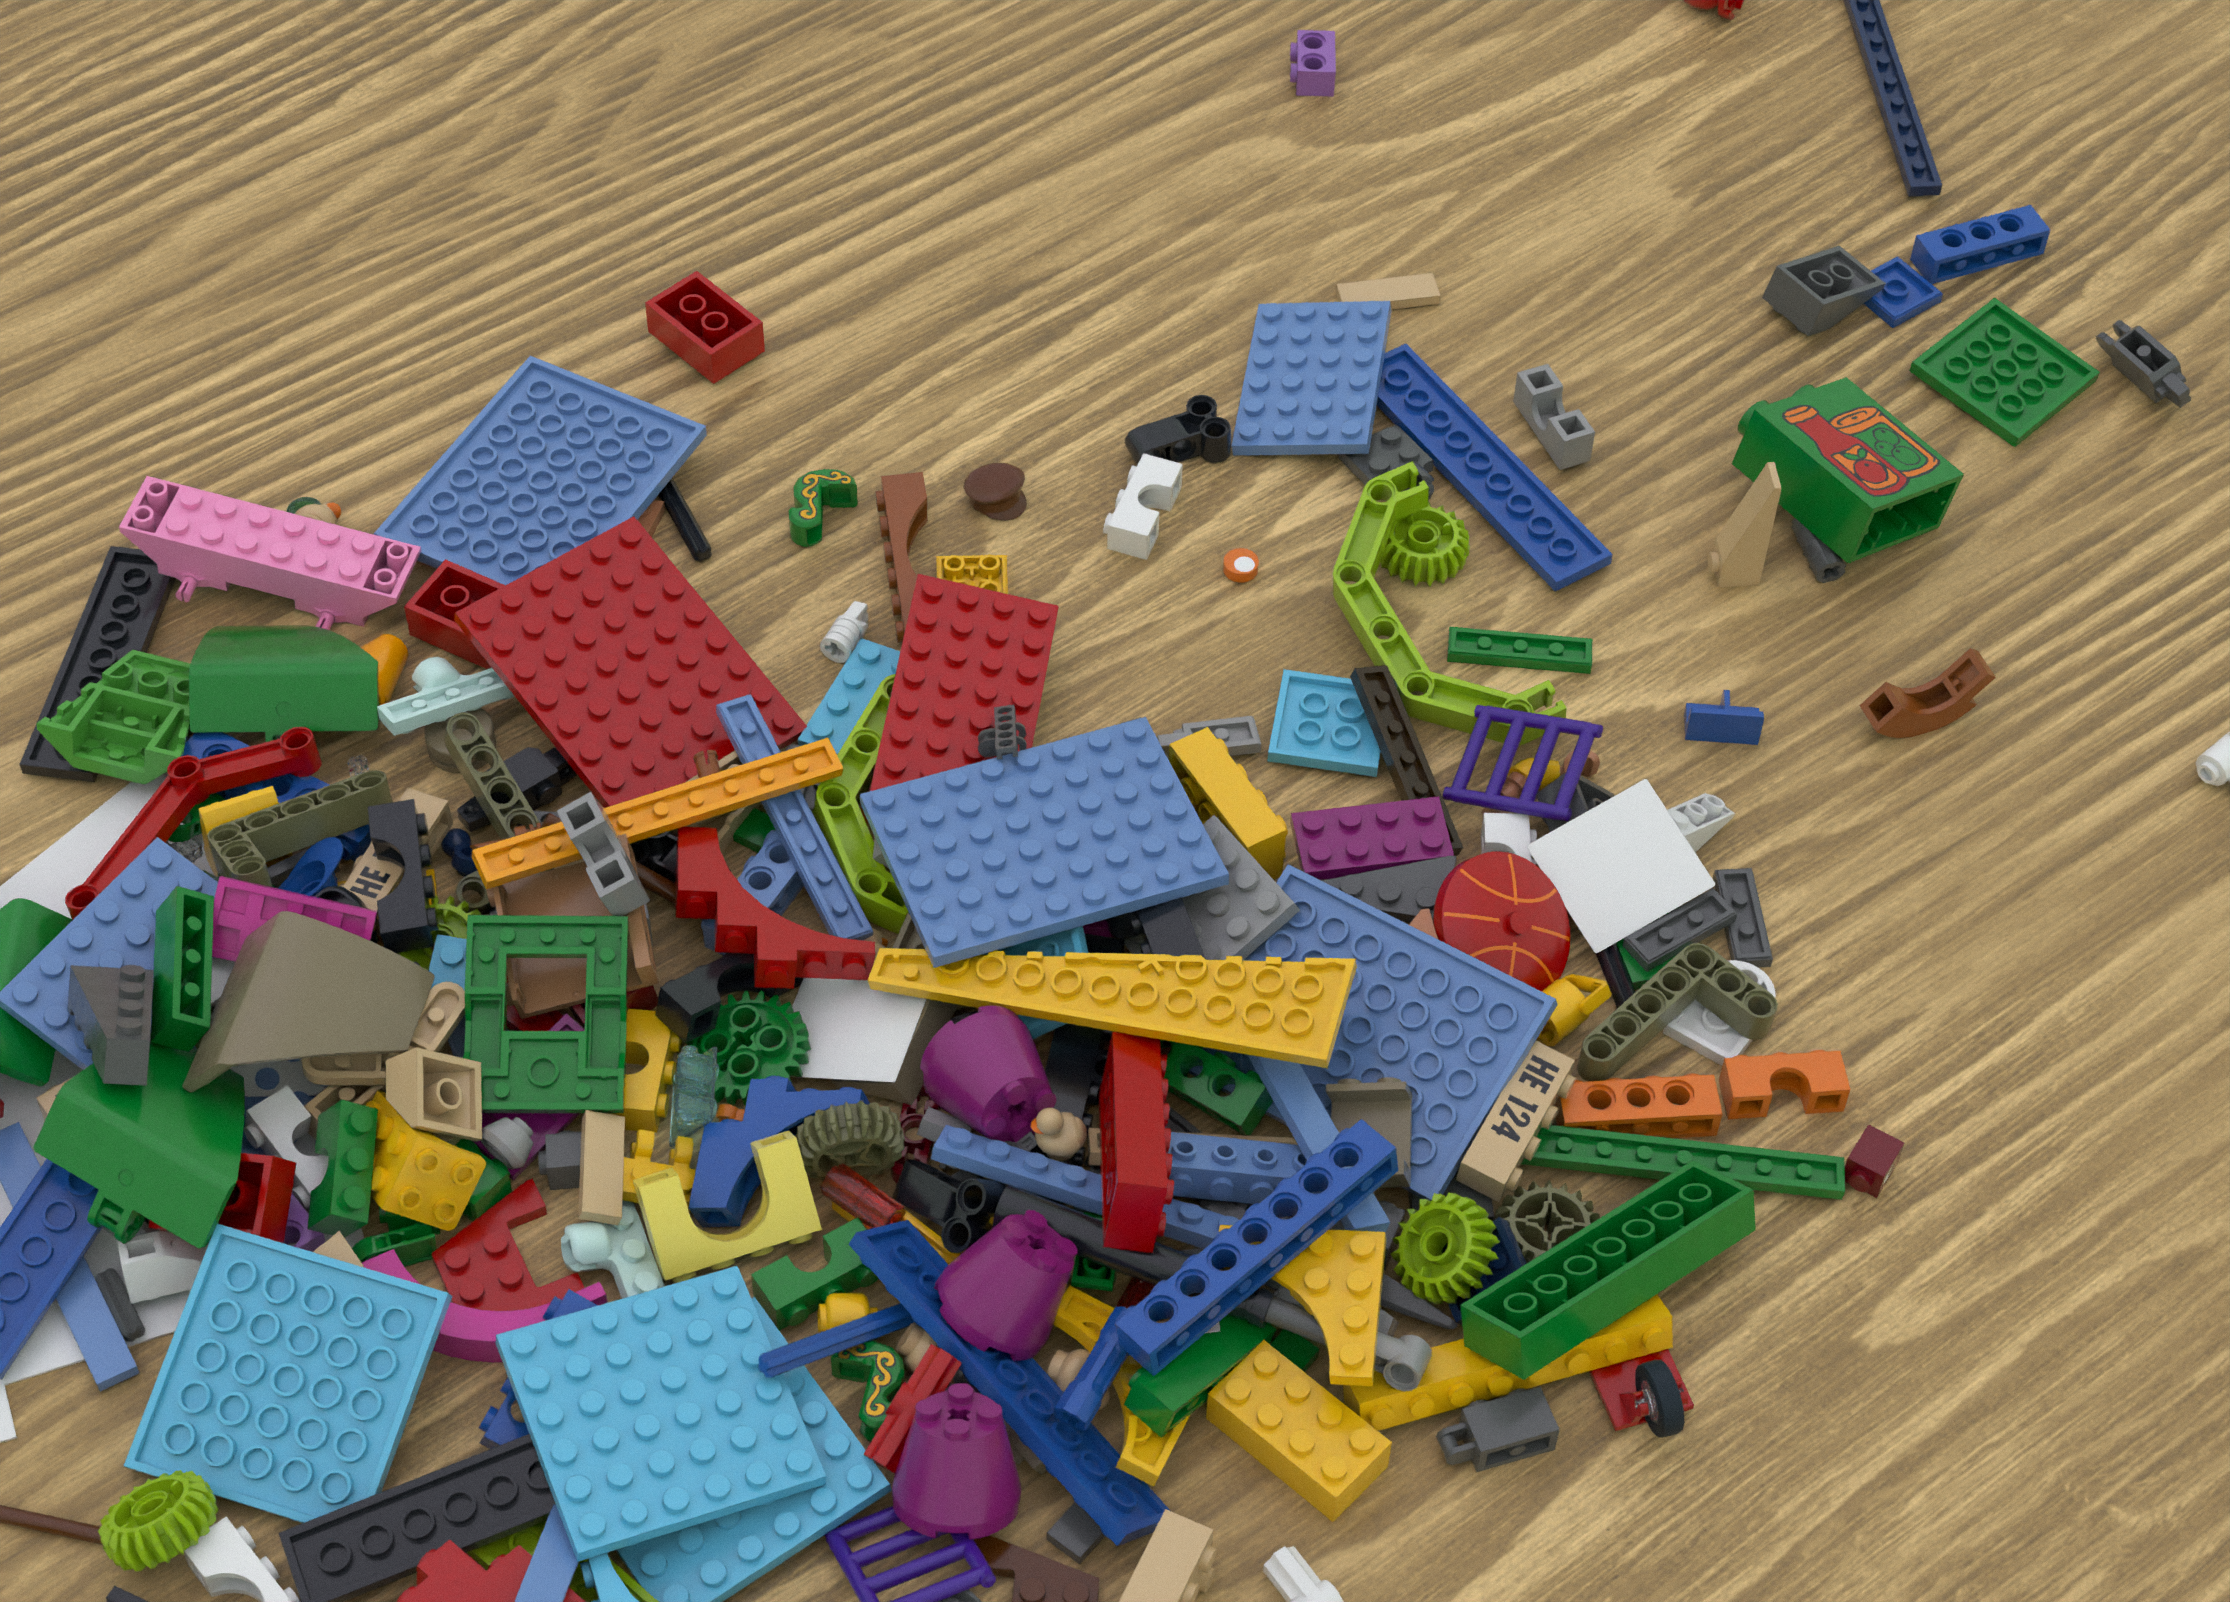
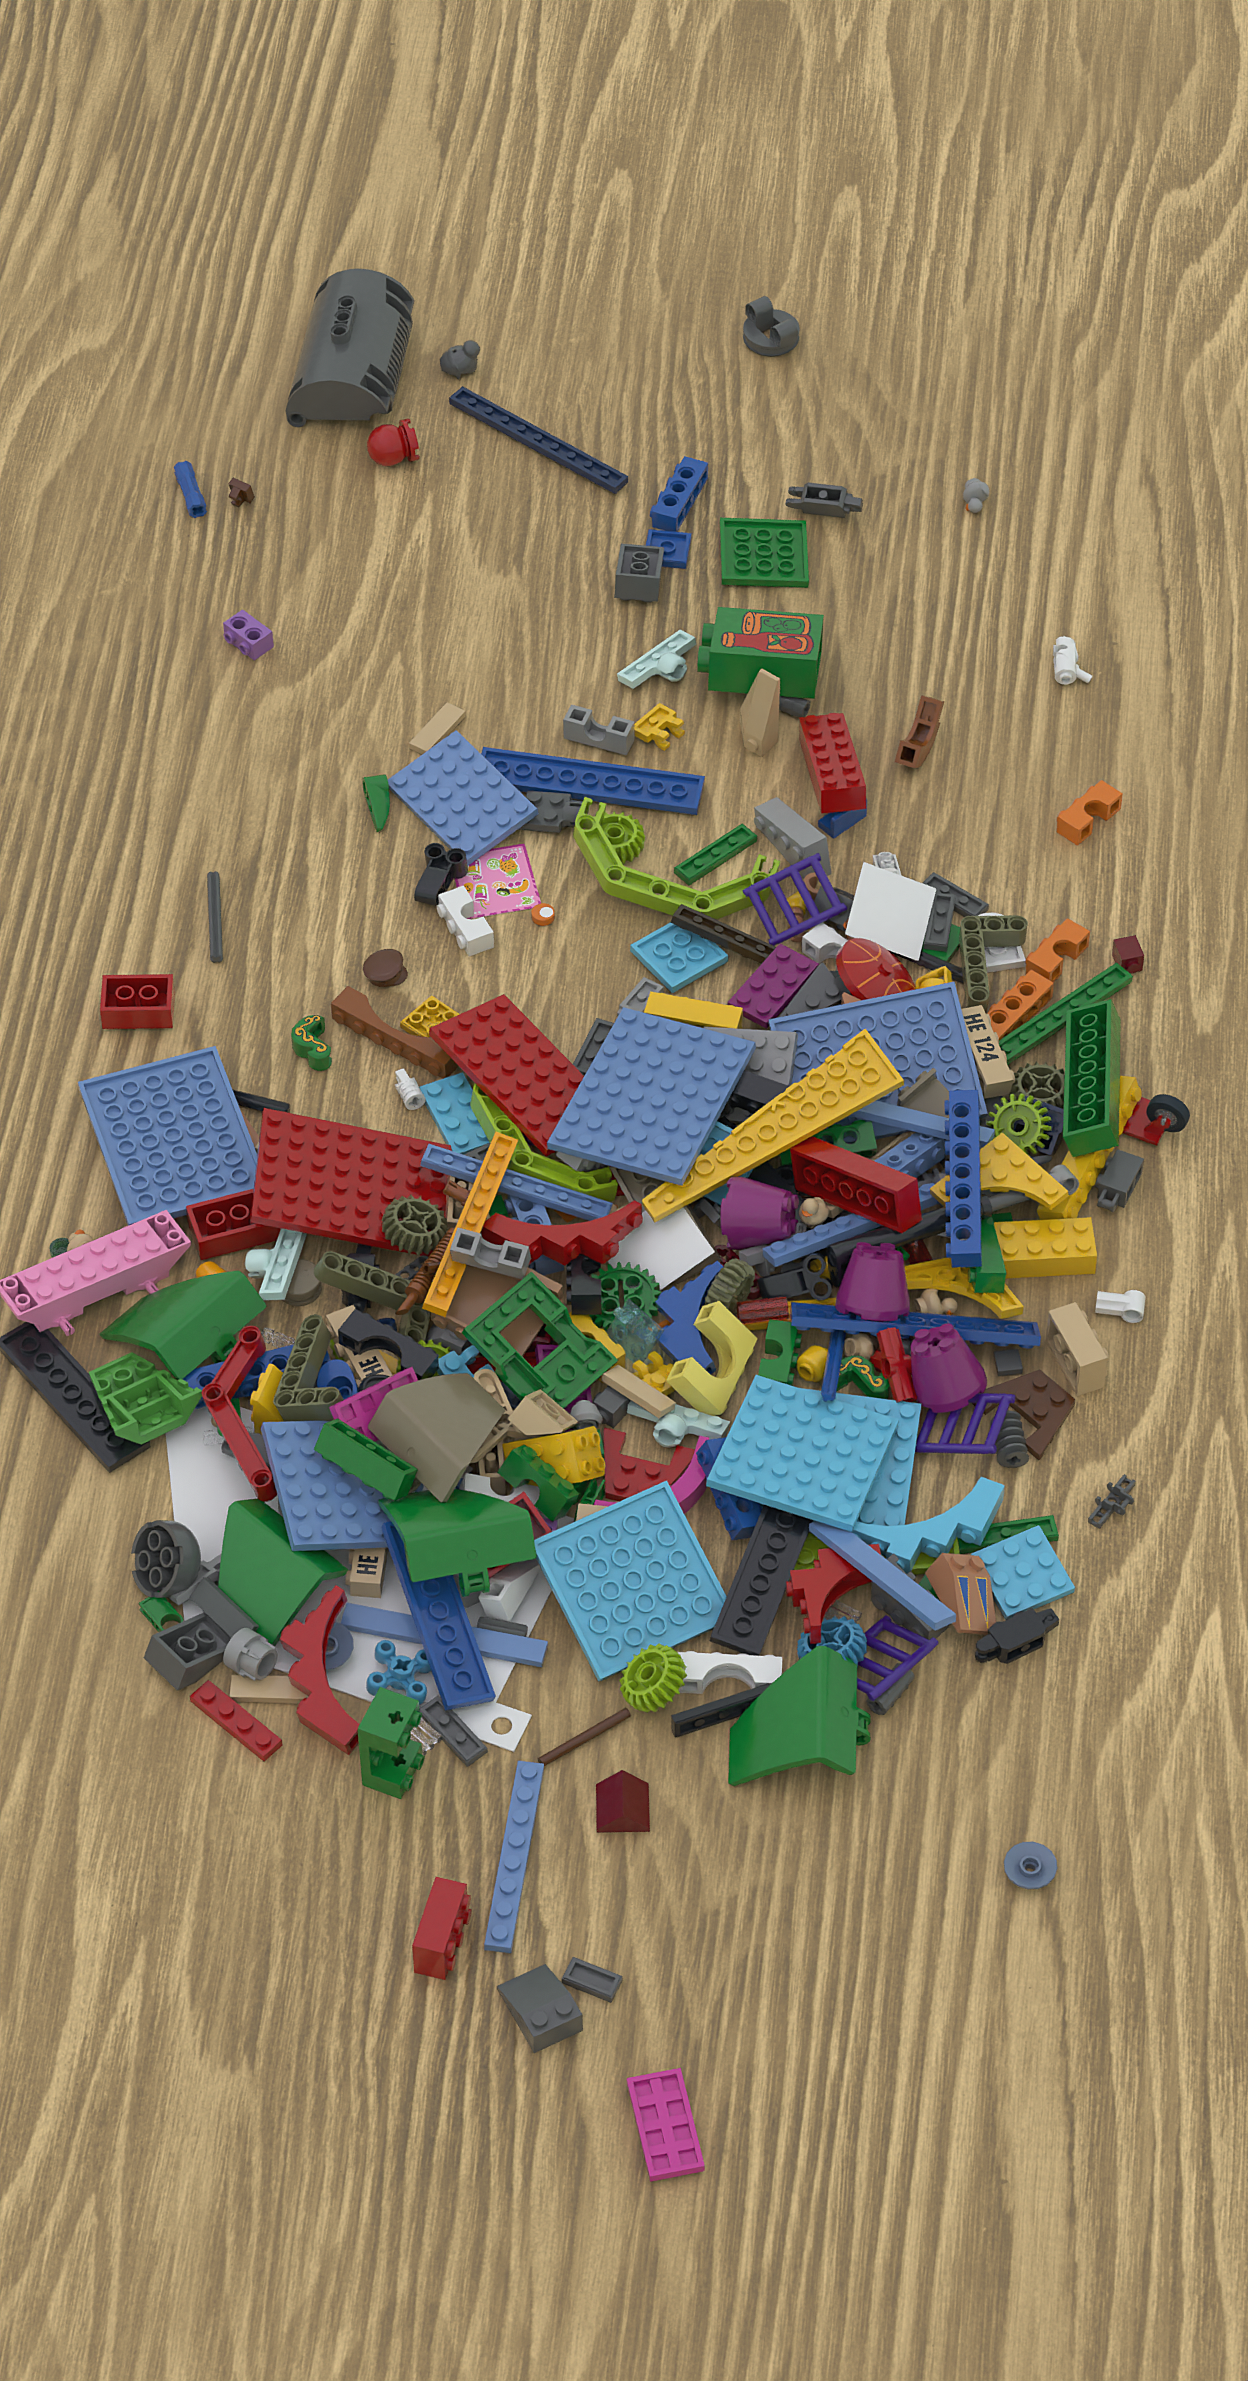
camera: 45 degrees left, 0 degrees up
dark grey wedge [67,965,154,1085] -> none
dark grey piece [978,704,1027,760] -> none
blue axle [1054,1307,1130,1431] -> none
none -> dark grey axle [207,871,223,963]
none -> green piece [362,774,390,832]
none -> olive gear [382,1195,448,1256]
none -> sticker [454,844,541,919]
none -> light aqua plate [617,630,696,689]
none -> yellow plate [634,703,685,751]
none -> light grey wedge [754,797,832,879]
none -> red brick [799,713,866,814]
none -> orange arch [1056,780,1123,846]

